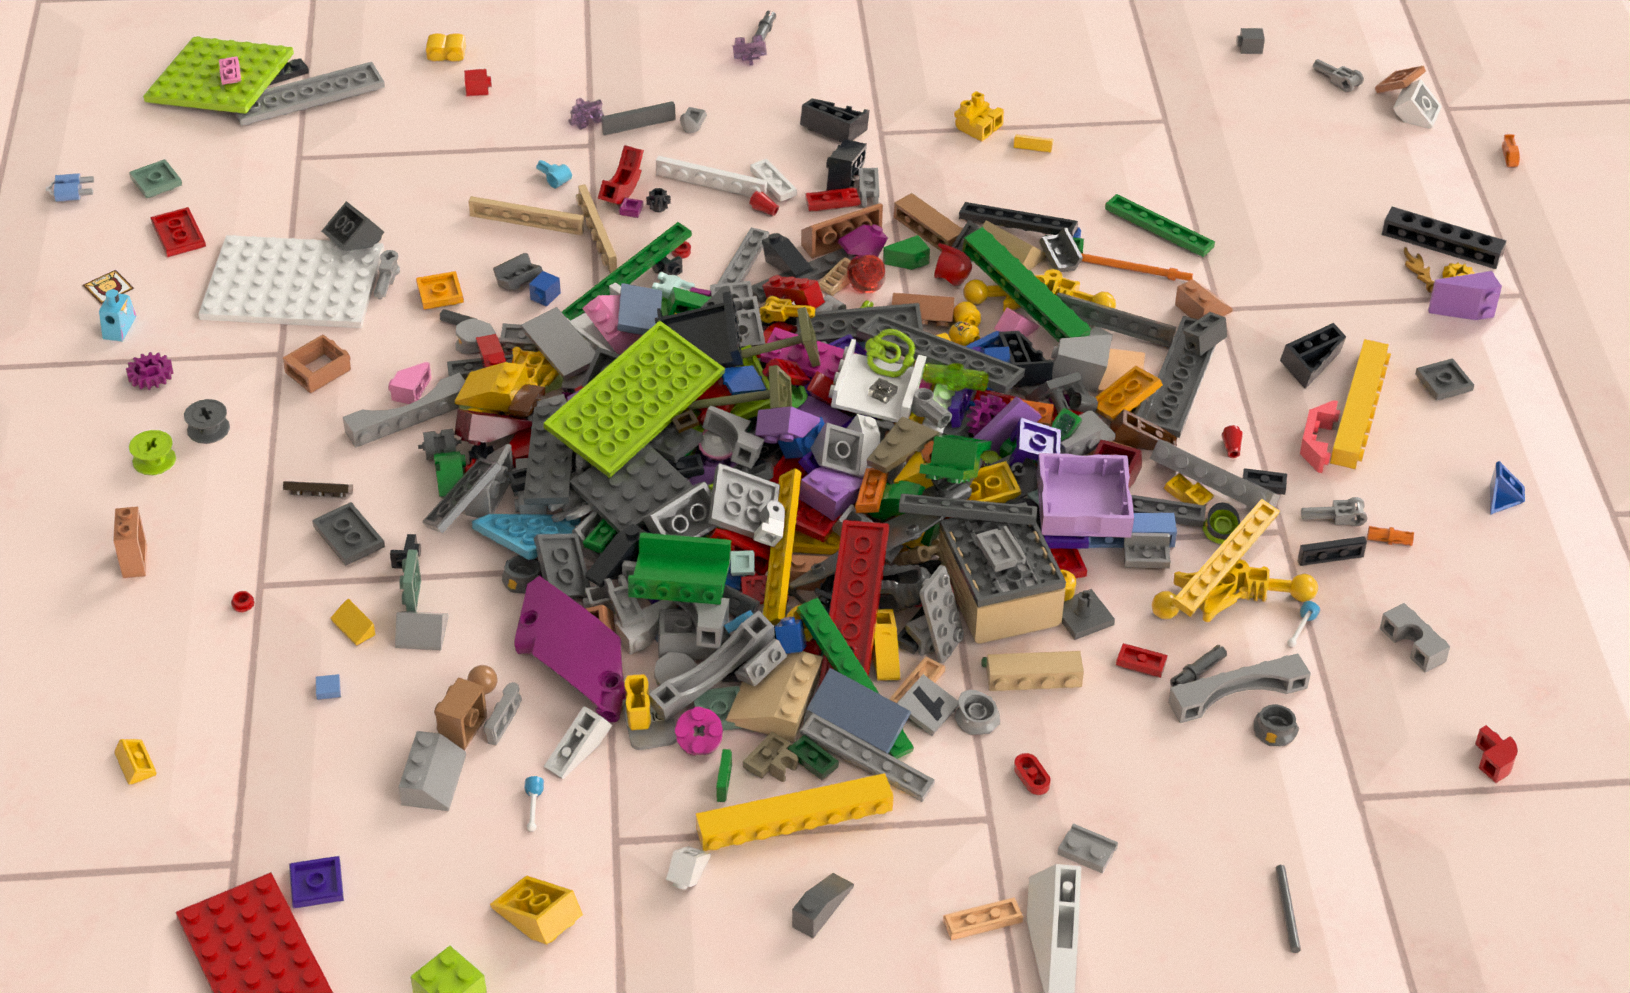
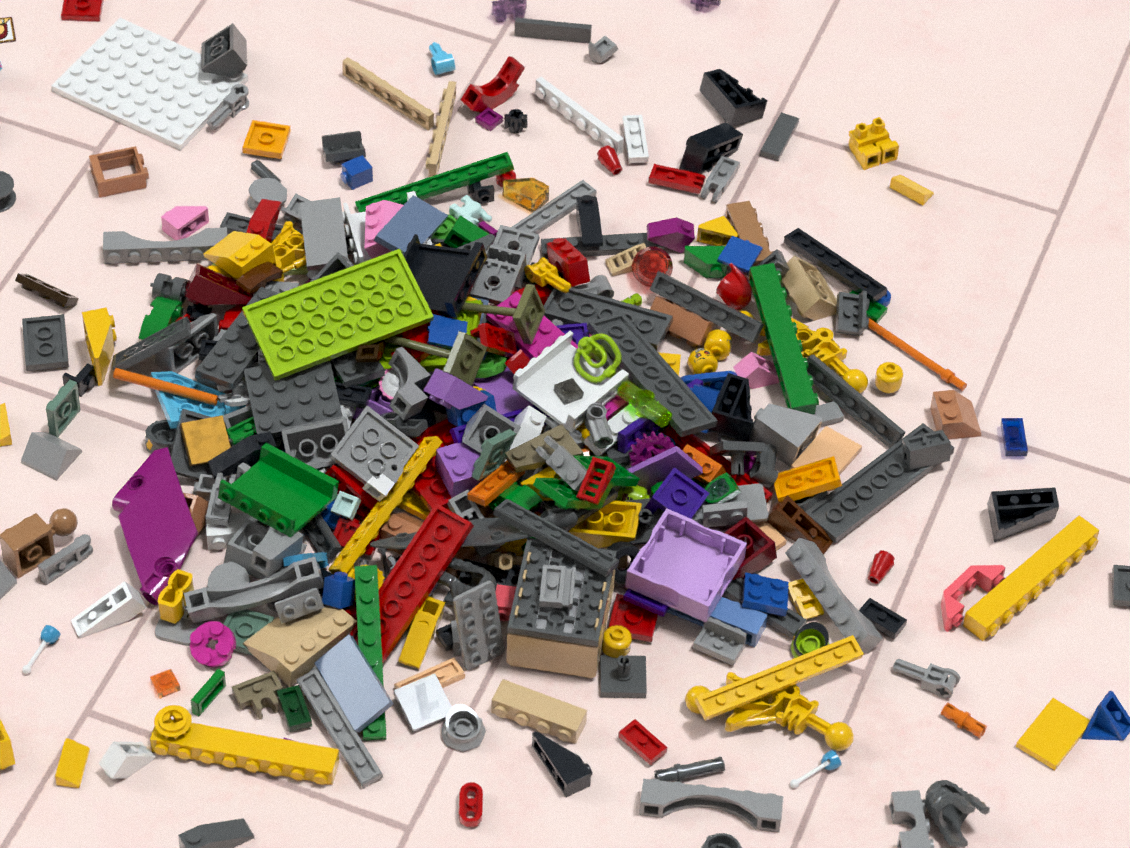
camera: 25 degrees right, 5 degrees up
nougat slope [801,203,883,259] -> none
green plate [1105,194,1215,257] -> none
black tile [1297,536,1367,566] -> none
none -> yellow slope [55,738,90,788]
none -> yellow slope [82,307,117,386]
none -> orange piece [113,368,218,406]
none -> clear orange plate [150,669,181,699]
none -> yellow gear [154,705,192,739]
none -> tile [180,415,231,466]
none -> sand green plate [472,429,517,481]
none -> clear yellow slope [502,177,549,213]
none -> black slope [532,731,593,797]
none -> light grey hinge [535,436,587,491]
none -> red slope [577,457,616,505]
none -> dark grey plate [650,271,764,343]
none -> yellow slope [697,215,738,246]
none -> blue piece [717,236,763,273]
none -> blue plate [742,572,789,616]
none -> dark grey tile [760,112,799,161]
none -> yellow head [875,362,903,393]
none -> dark grey hair [925,780,990,848]
none -> clear blue plate [1000,418,1028,456]
none -> yellow tile [1016,698,1090,770]

